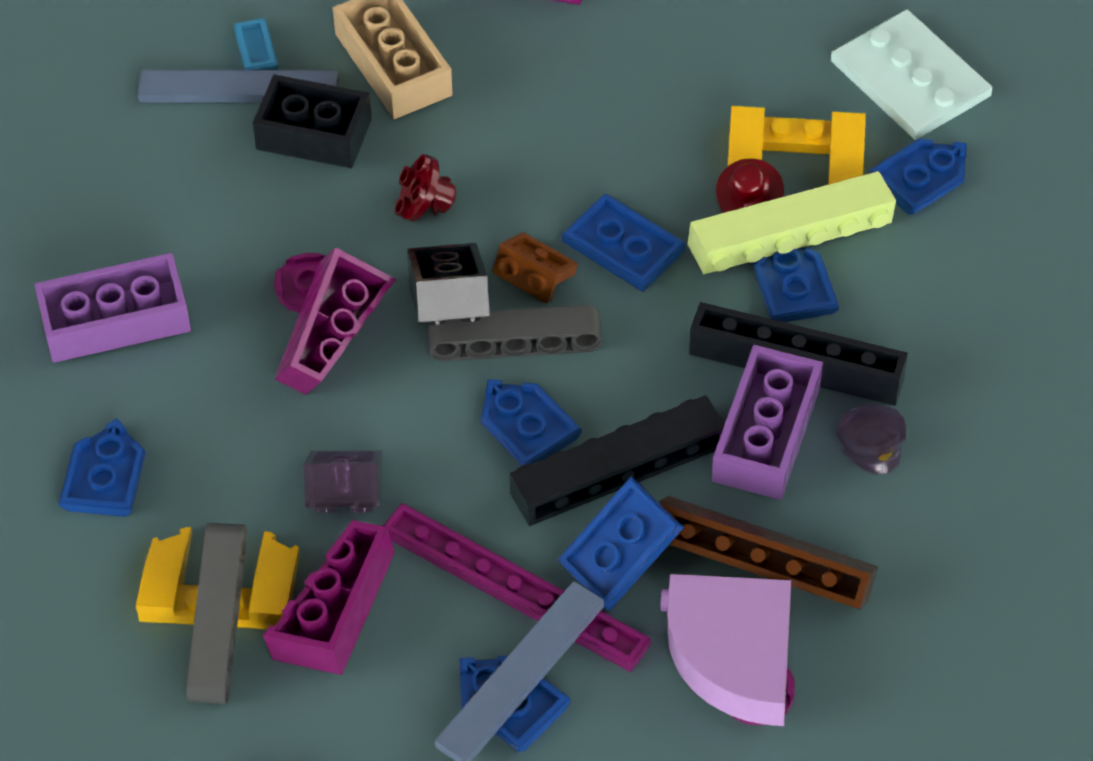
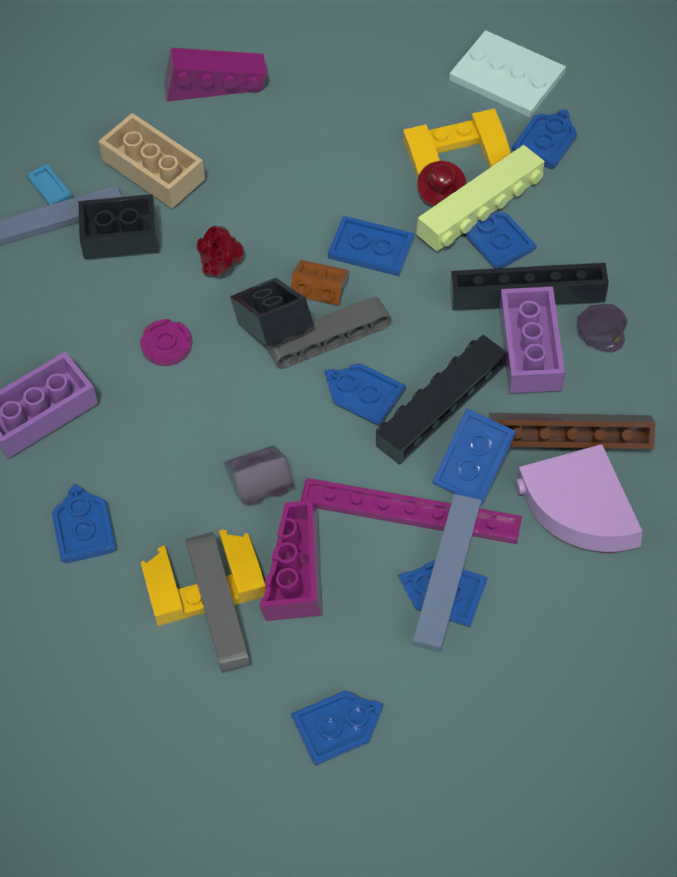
camera: 20 degrees left, 5 degrees up
magenta wedge [275,247,396,395] -> none

